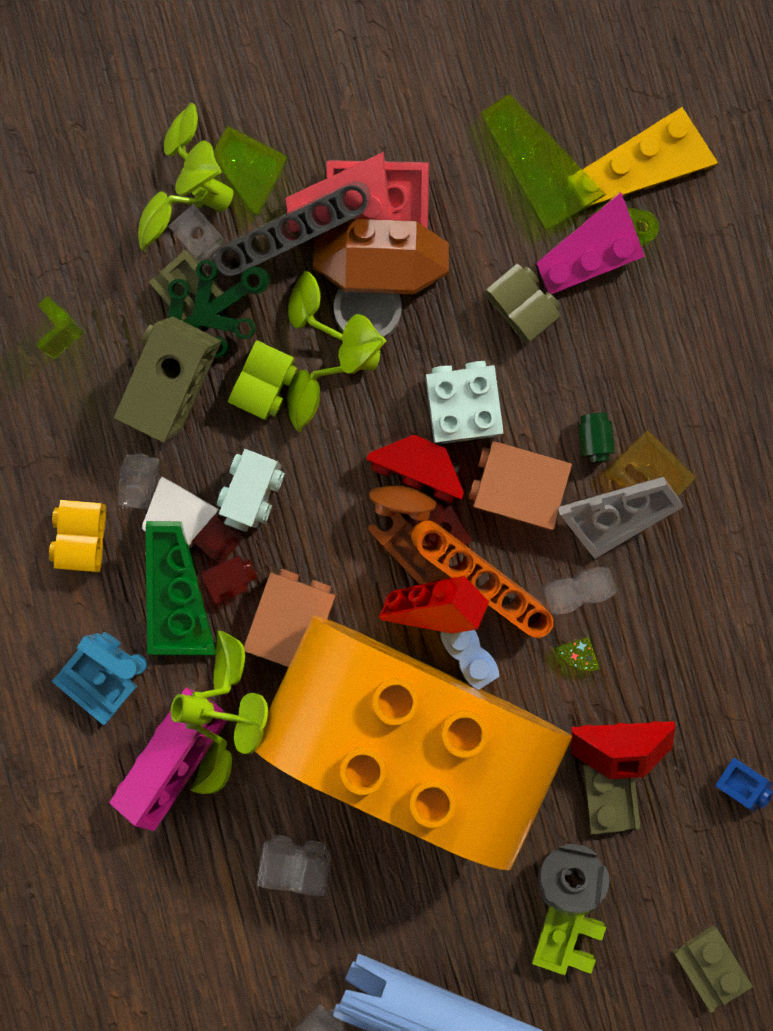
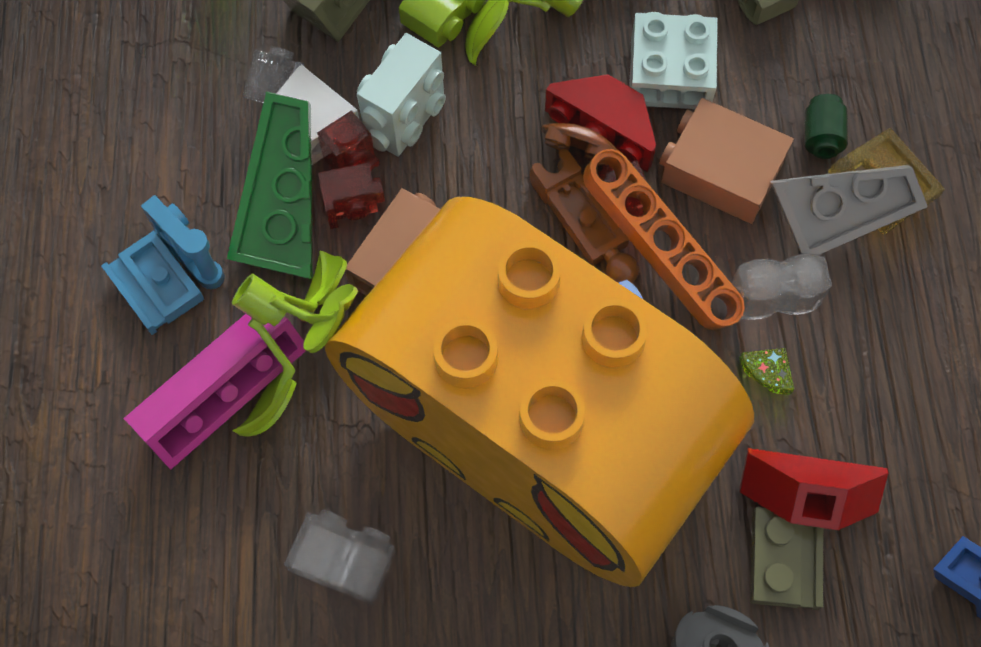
camera: 15 degrees right, 20 degrees down
yellow brick [49,500,106,572] -> none
red slope [379,576,489,634] -> none

